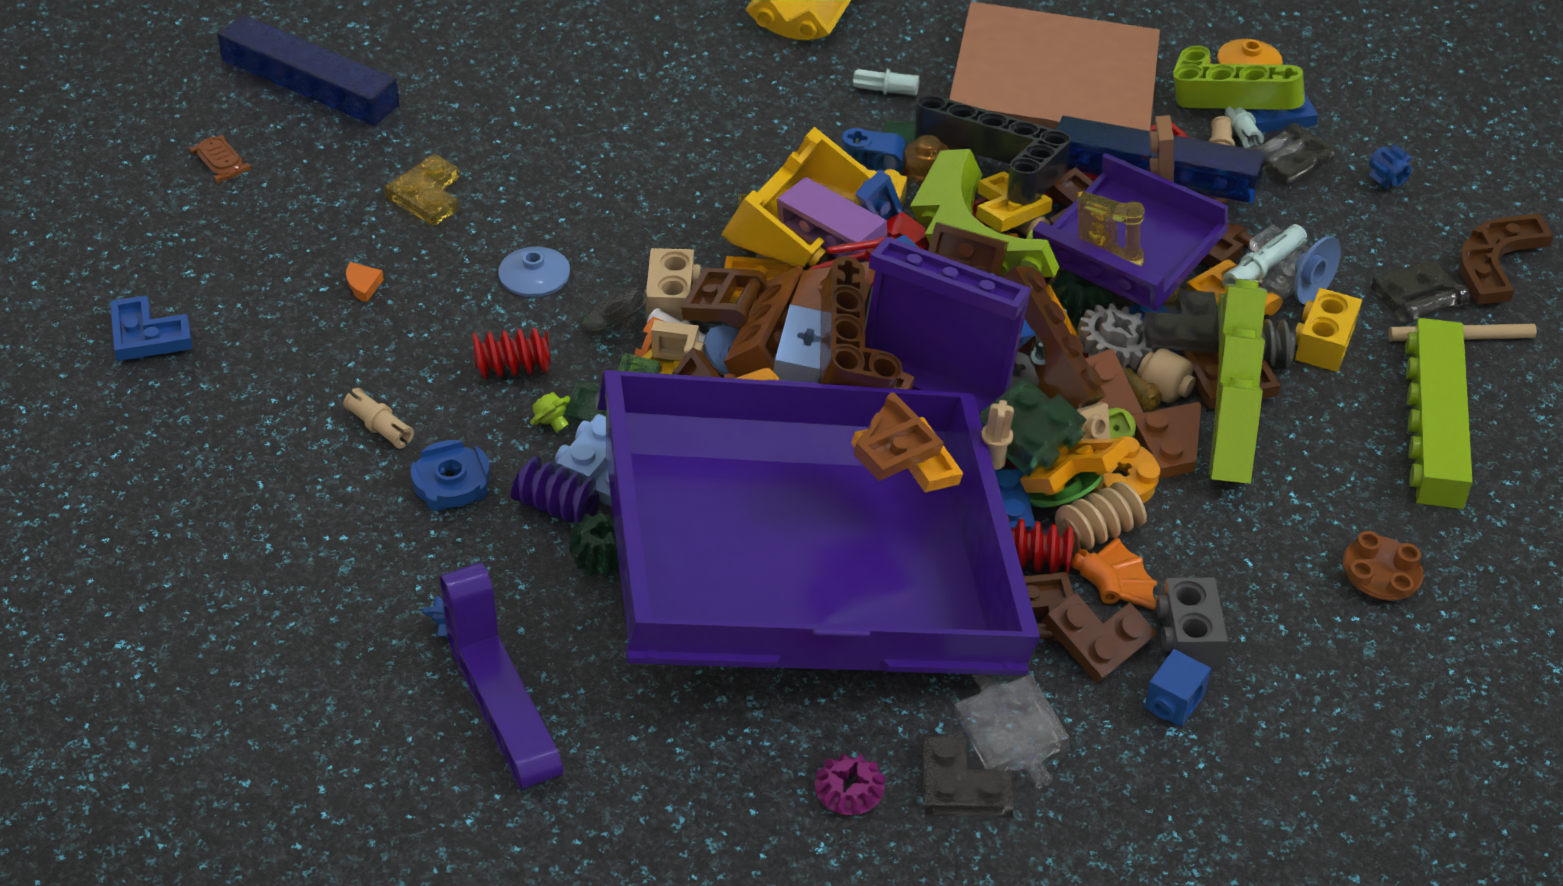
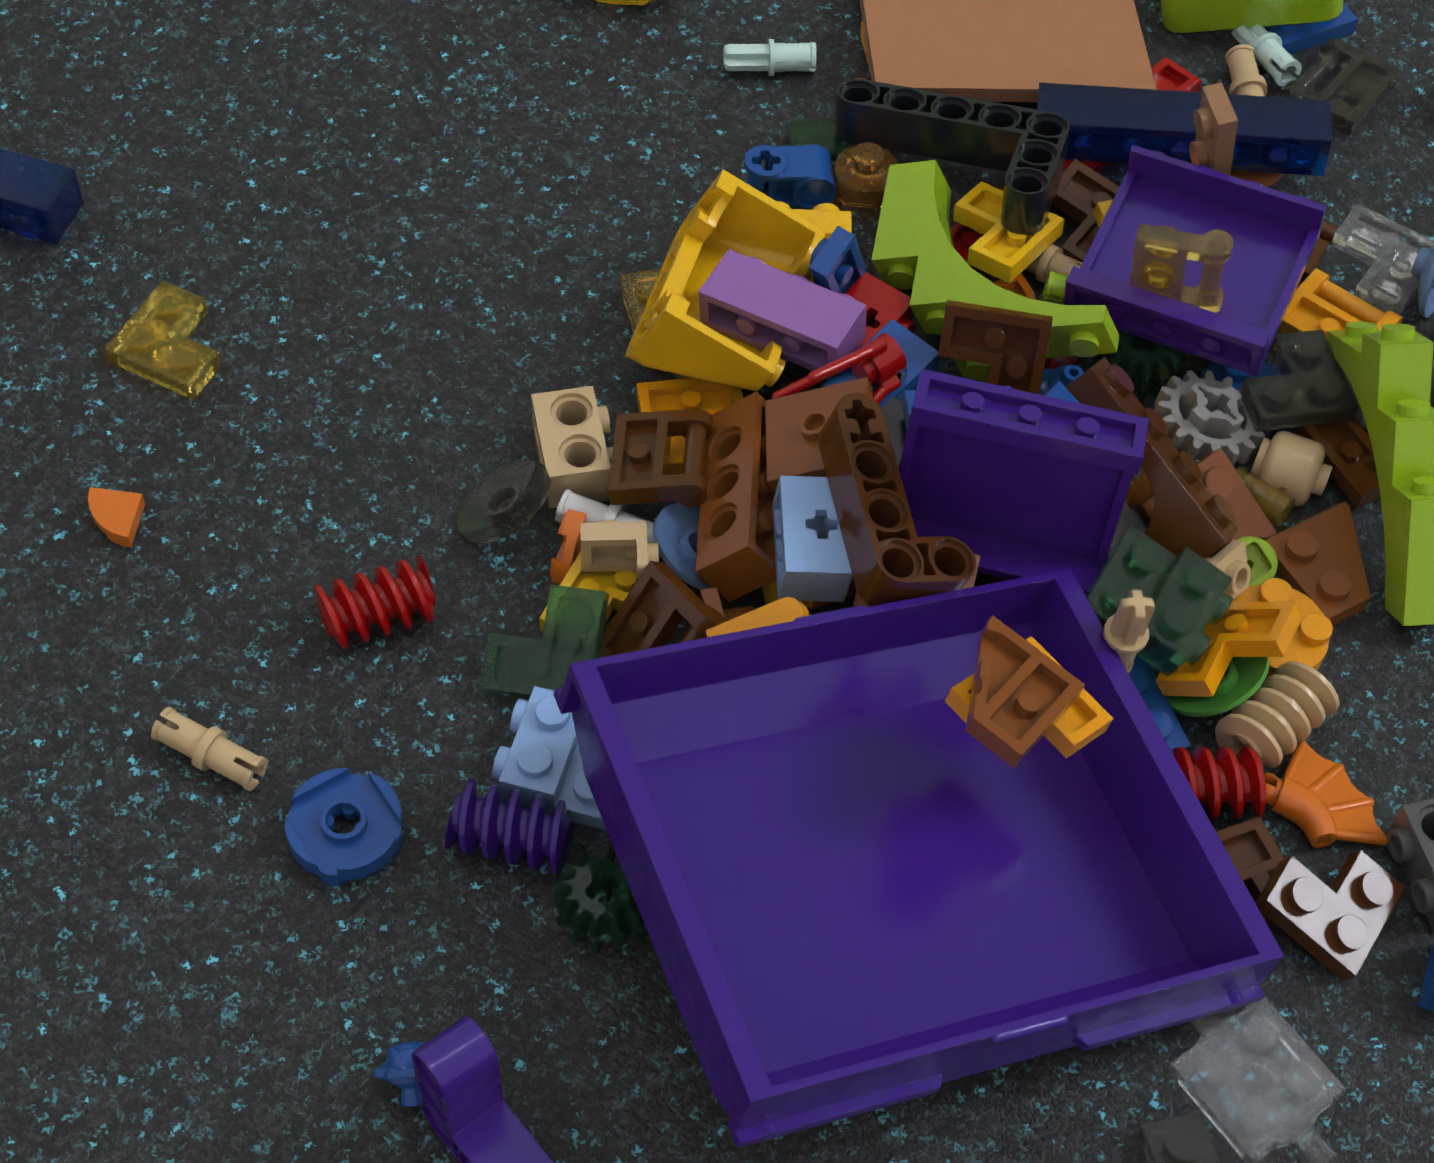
camera: 15 degrees left, 10 degrees up
medium blue dish [498,247,570,297] -> none
lime plant [530,392,571,433] -> none
light aqua pin [1222,224,1307,287] -> none

